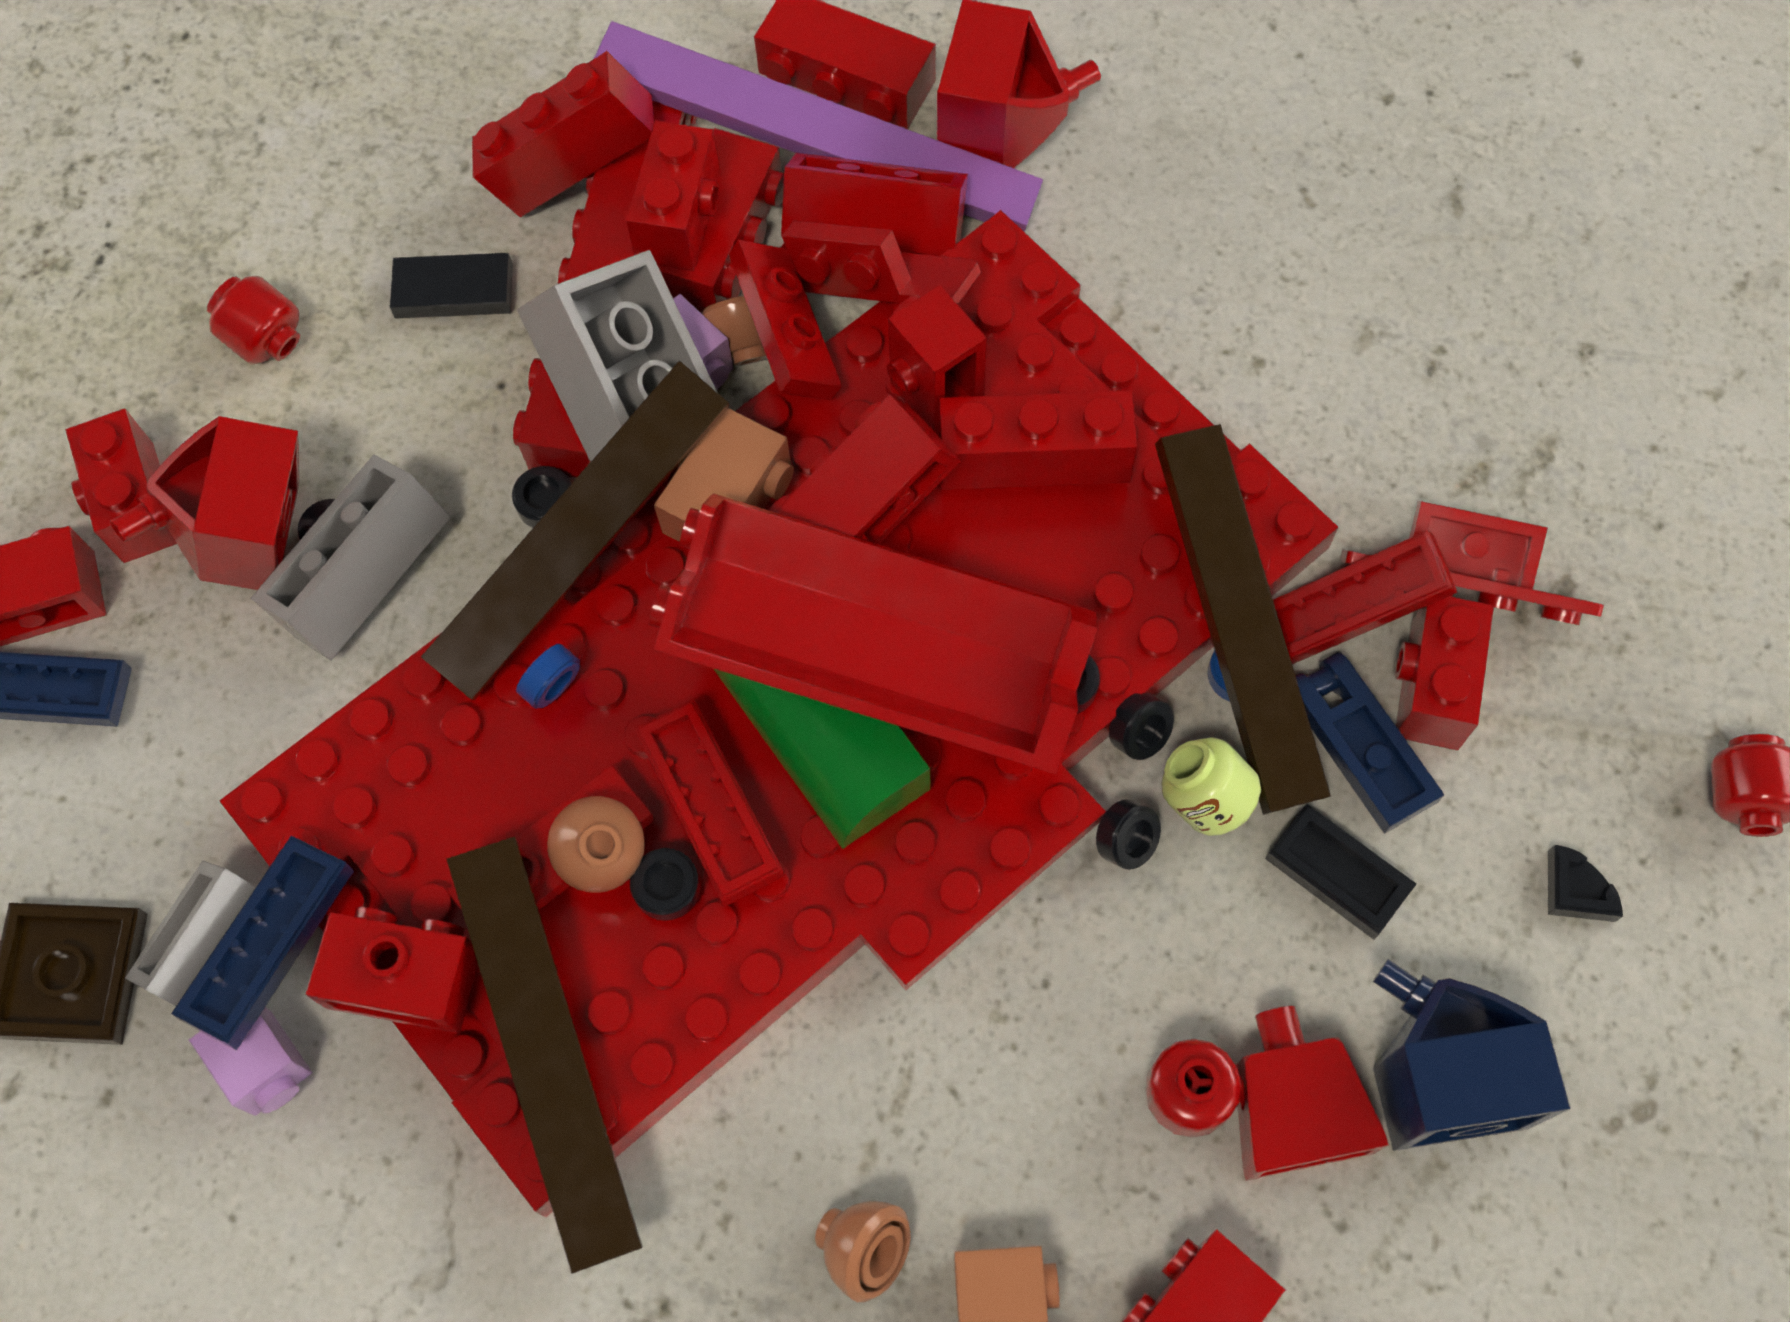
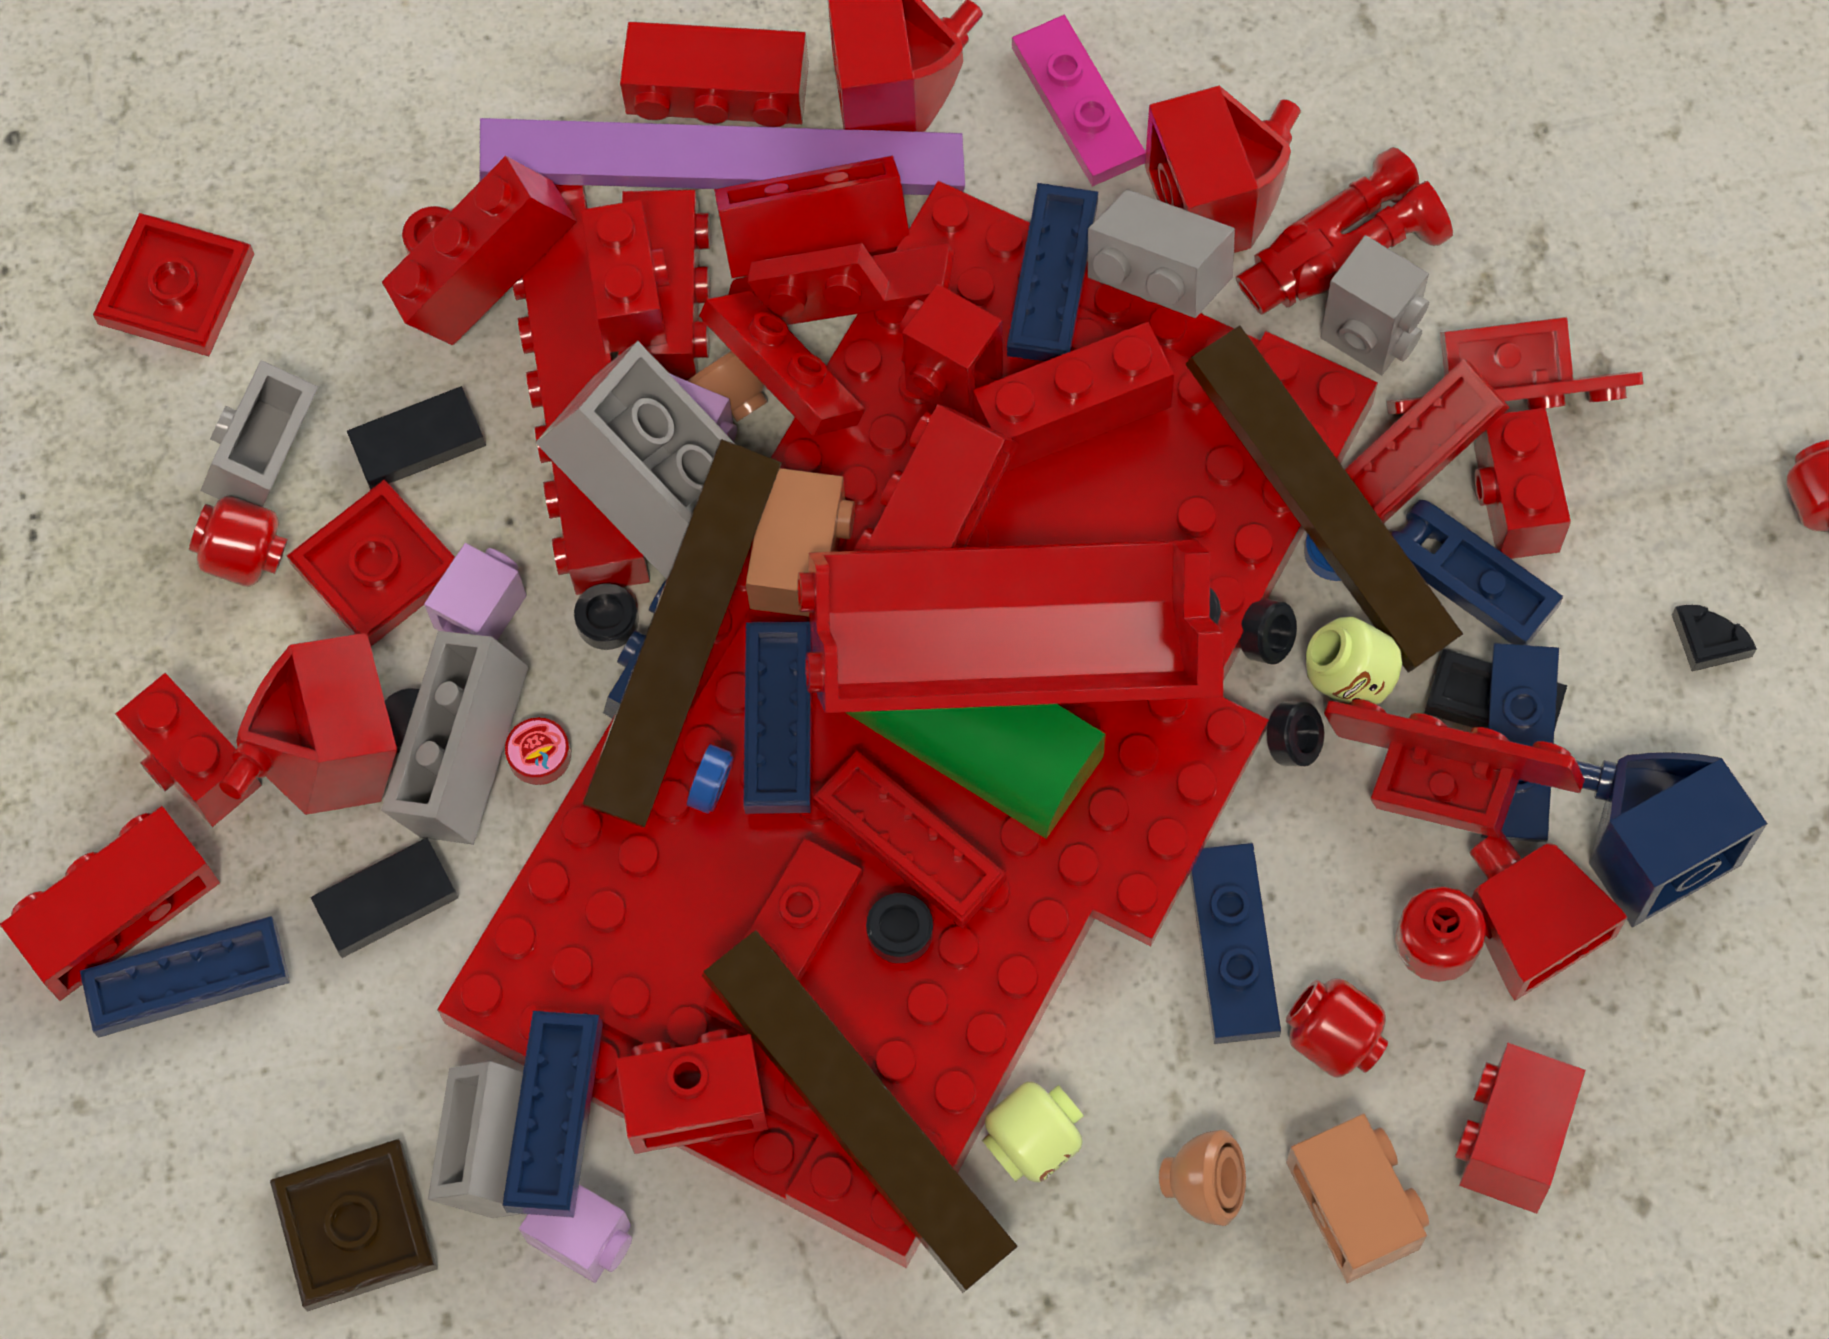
camera: 20 degrees left, 0 degrees up
nougat brick [547,796,645,893] -> none
none -> red tile [93,213,255,357]
none -> light grey brick [200,360,318,507]
none -> red tile [286,480,455,647]
none -> black tile [310,837,458,958]
none -> lavender brick [424,543,527,640]
none -> tile [505,717,571,785]
none -> dark blue plate [744,622,812,814]
none -> yellowish green head [982,1082,1084,1182]
none -> dark blue plate [1007,183,1099,362]
none -> dark pink plate [1012,14,1146,187]
none -> light grey brick [1088,189,1235,318]
none -> red piece [1145,85,1301,253]
none -> dark blue plate [1190,843,1281,1044]
none -> red piece [1236,147,1453,315]
none -> red head [1285,978,1388,1078]
none -> light grey brick [1320,235,1430,376]
none -> red bracket [1324,699,1585,838]
none -> dark blue plate [1481,643,1559,843]

